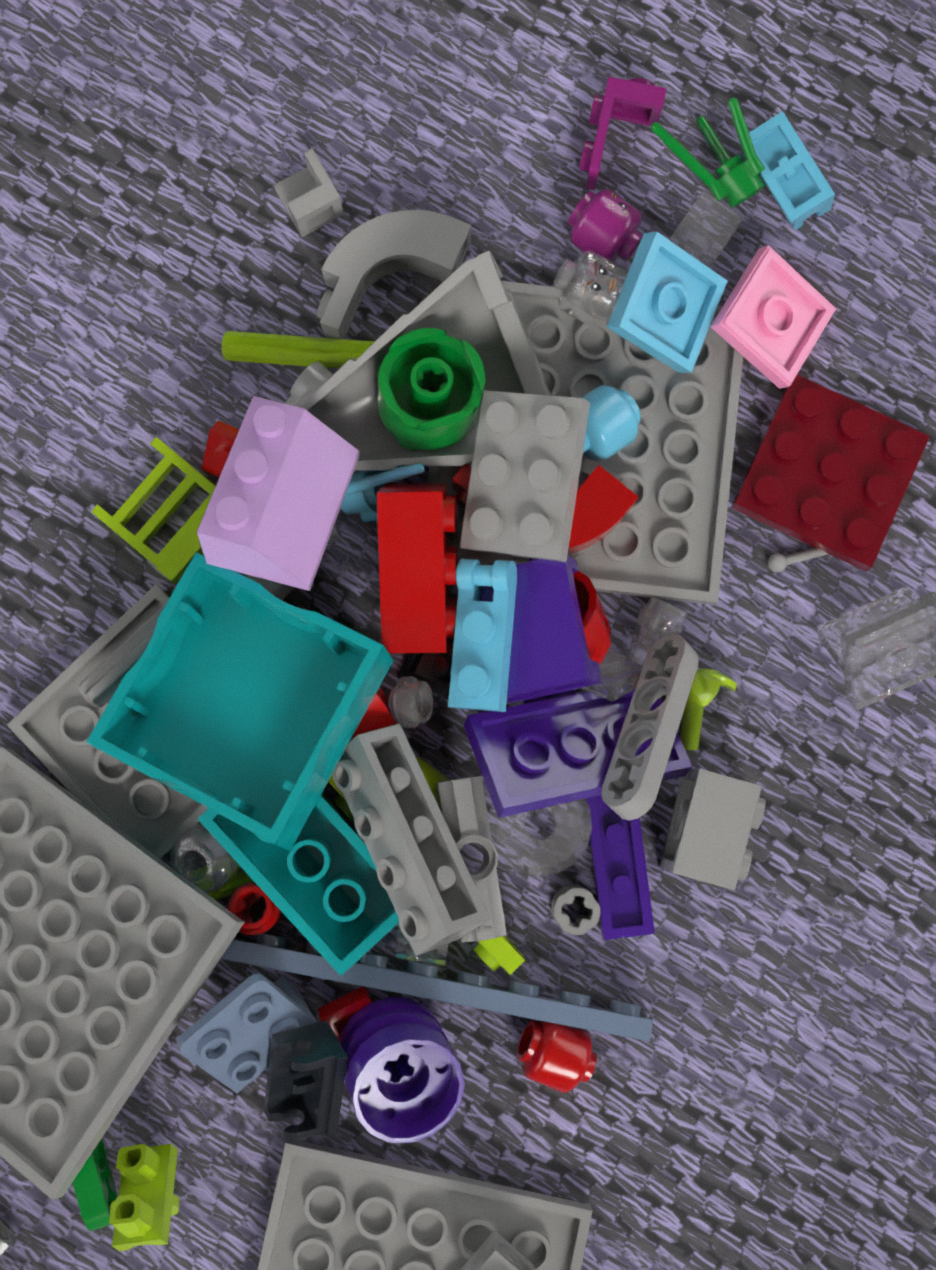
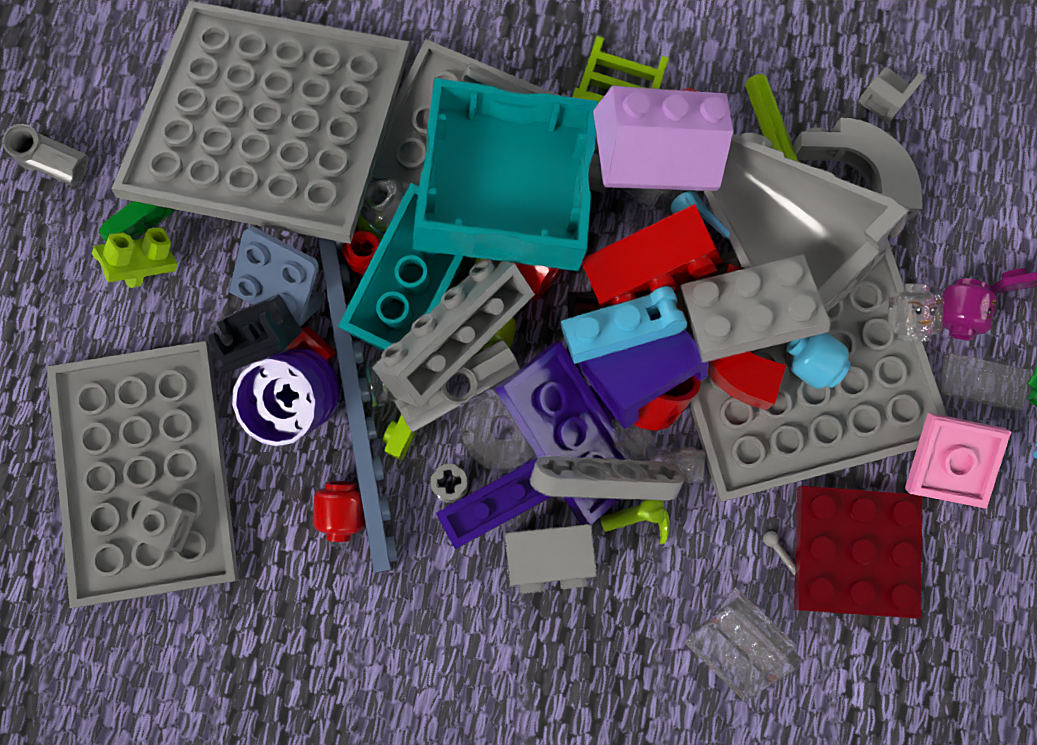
camera: 70 degrees right, 5 degrees down
green brick [378,328,485,451] -> none
clear plate [389,676,433,728] -> none
medium azure plate [607,231,728,373] -> none

